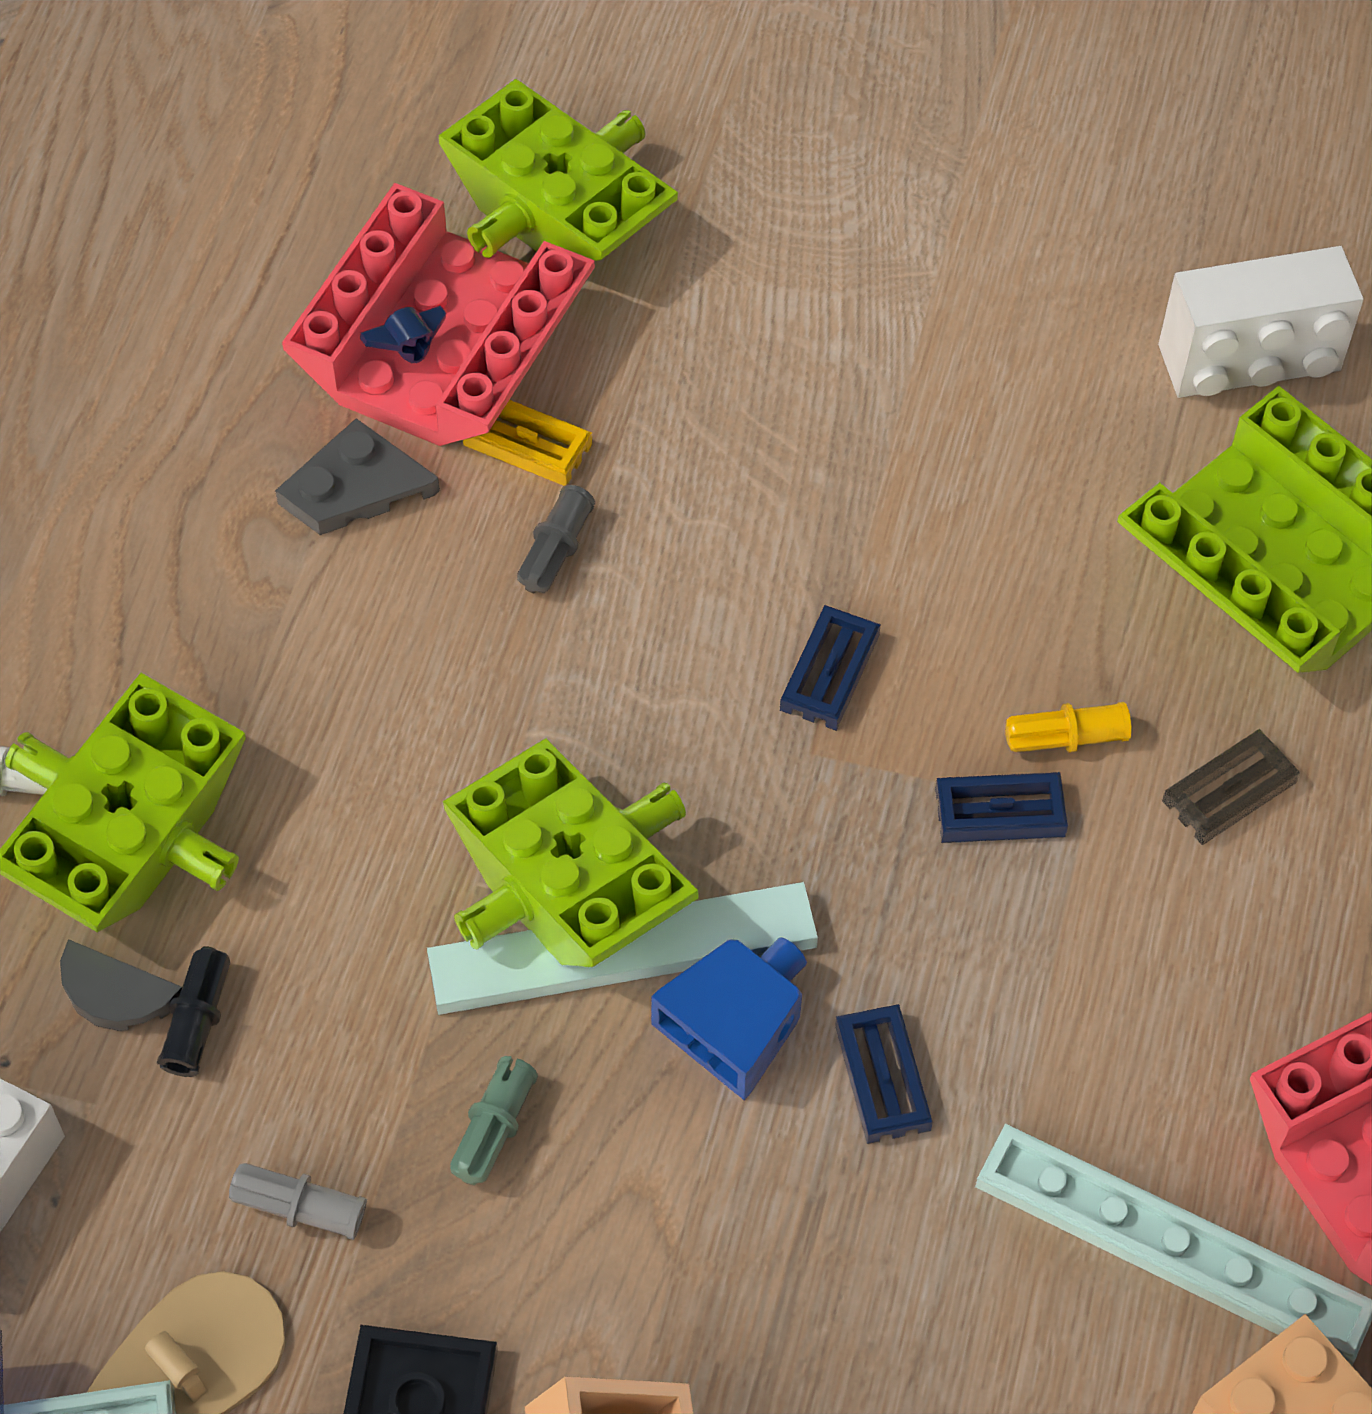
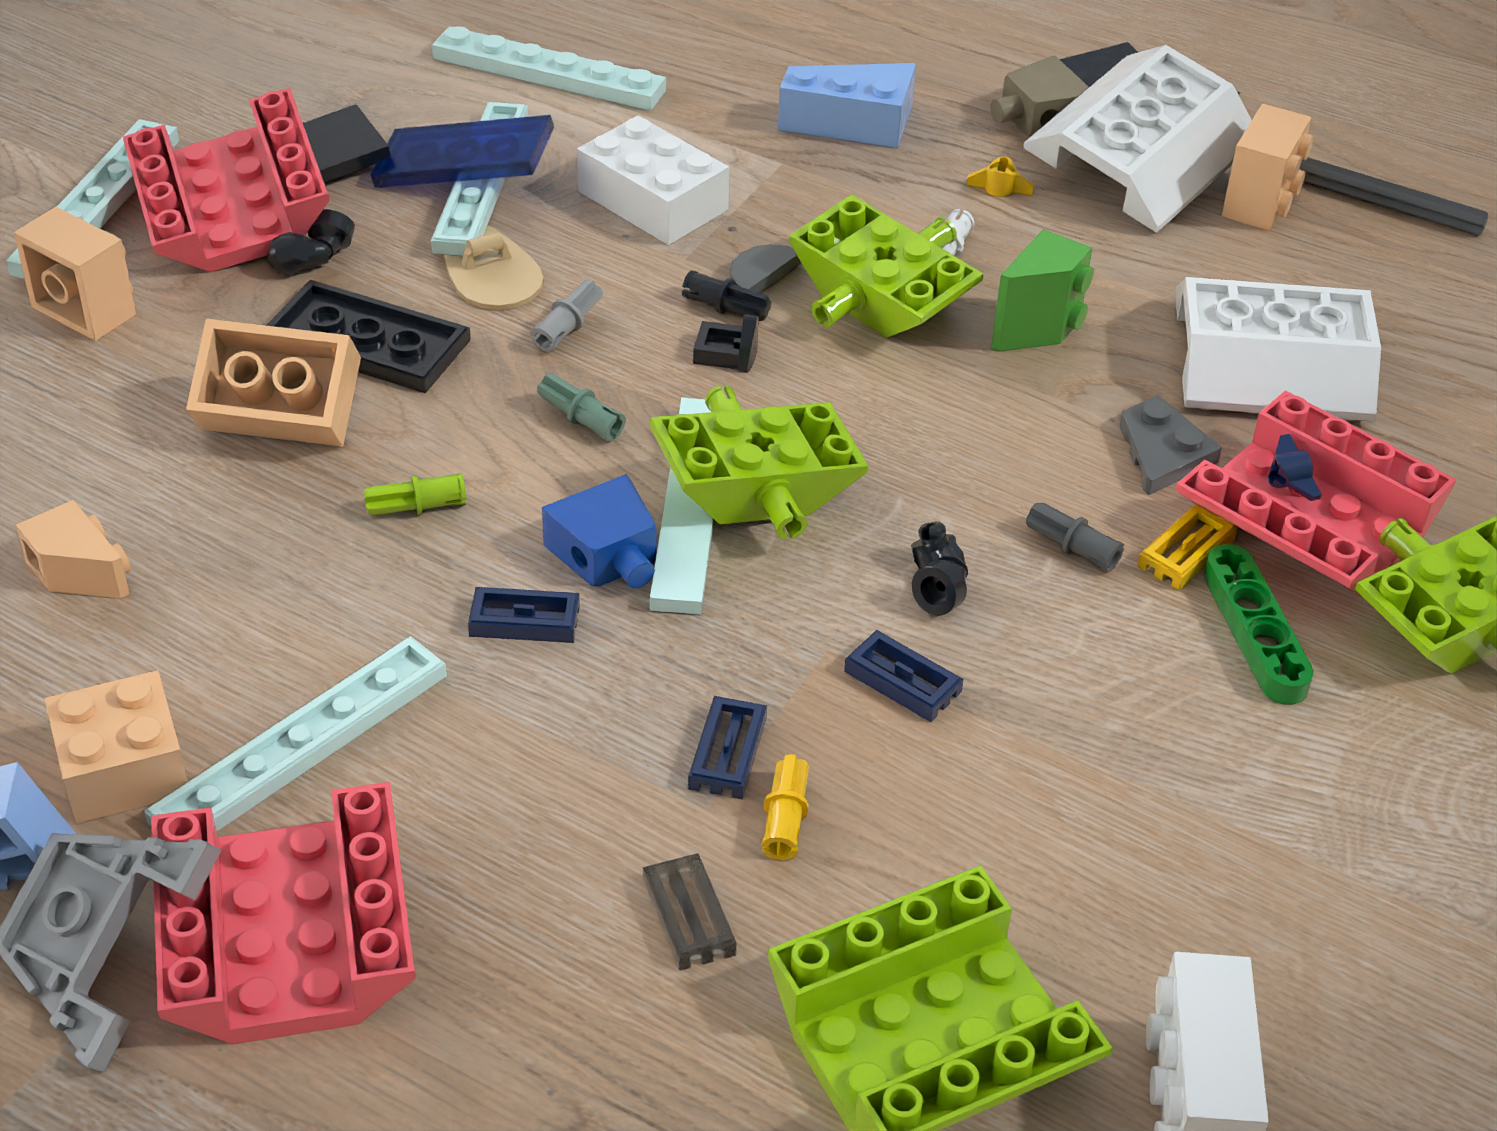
camera: 105 degrees right, 15 degrees down
none -> lime axle [364,473,466,515]
none -> black tile [693,314,759,372]
none -> black arm [911,521,968,616]
none -> bright green slope [991,229,1094,351]
none -> white slope [1175,277,1381,421]
none -> green beam [1204,544,1314,705]

